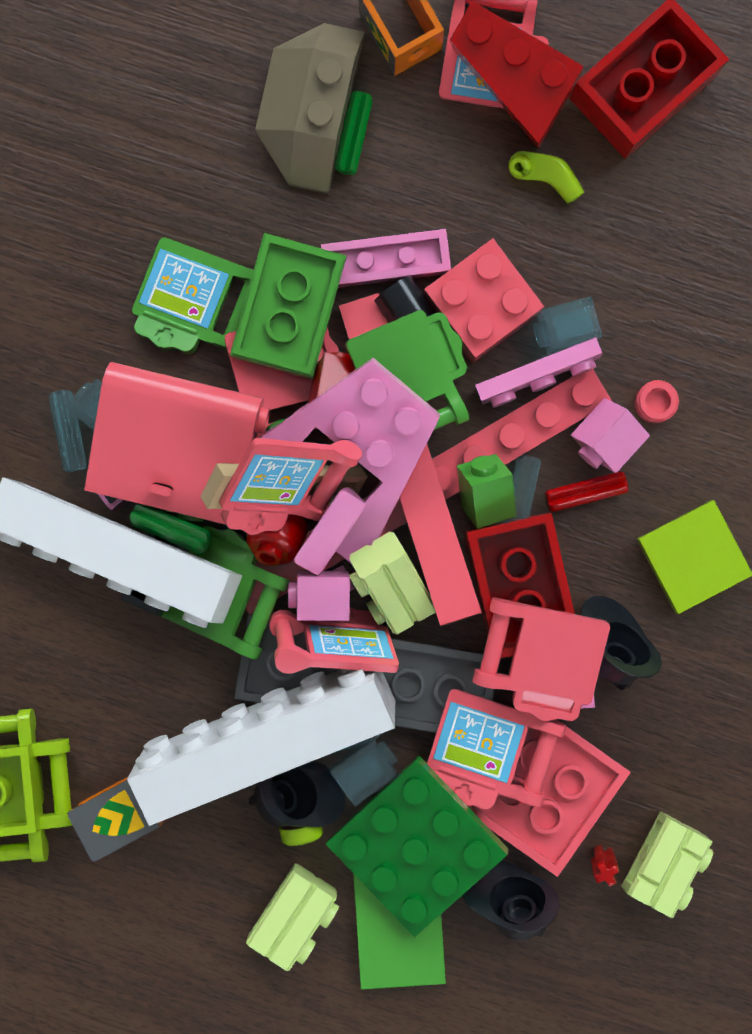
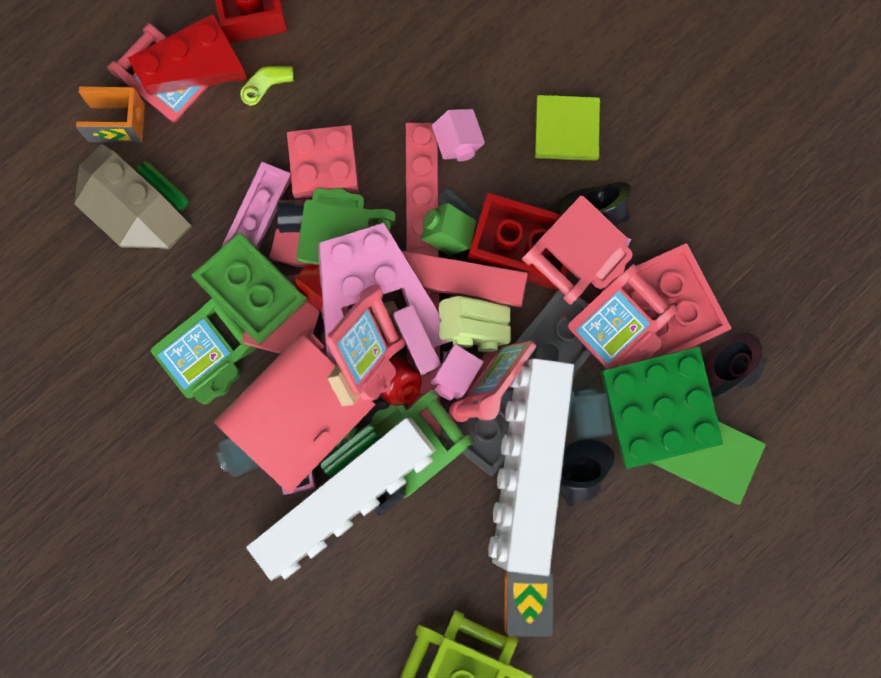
camera: 65 degrees left, 10 degrees down
clear light blue axle [49,390,87,472] -> none
yellowish green brick [246,863,339,971] -> none
lime tile [279,826,323,846] -> none
bright pink plate [475,337,602,408] -> none
clear light blue brick [533,296,603,356] -> none
red axle [545,471,628,512] -> none
red axle [591,844,620,887] -> none
yellowish green brick [621,811,713,918] -> none
coral tile [634,380,679,423] -> none

